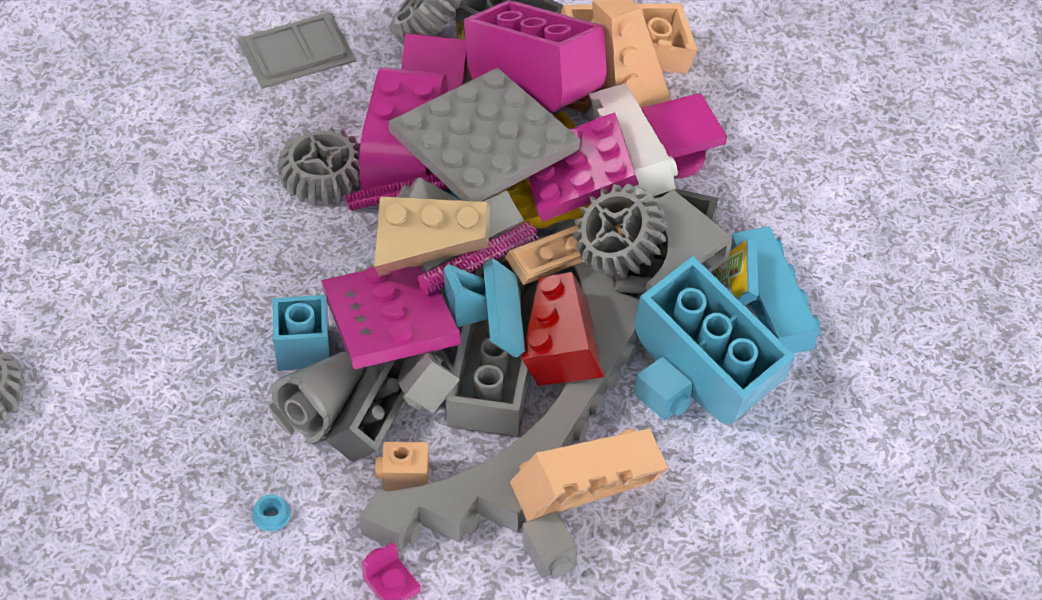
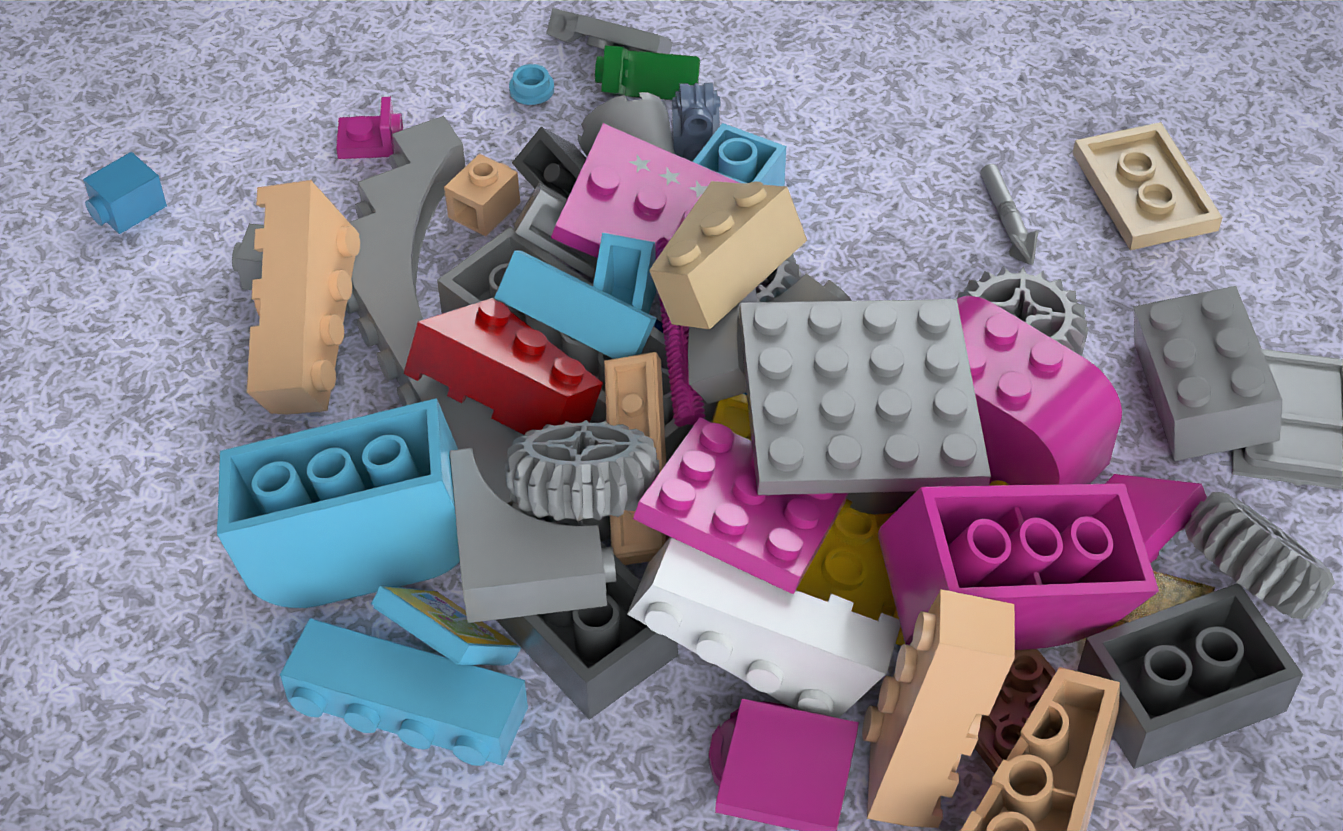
camera: 125 degrees right, 0 degrees up
none -> light grey hinge [546,8,673,54]
none -> green bracket [595,45,701,100]
none -> sand blue brick [672,83,721,162]
none -> light grey piece [980,164,1038,266]
none -> tan plate [1072,122,1223,250]
none -> light grey brick [1134,286,1283,461]

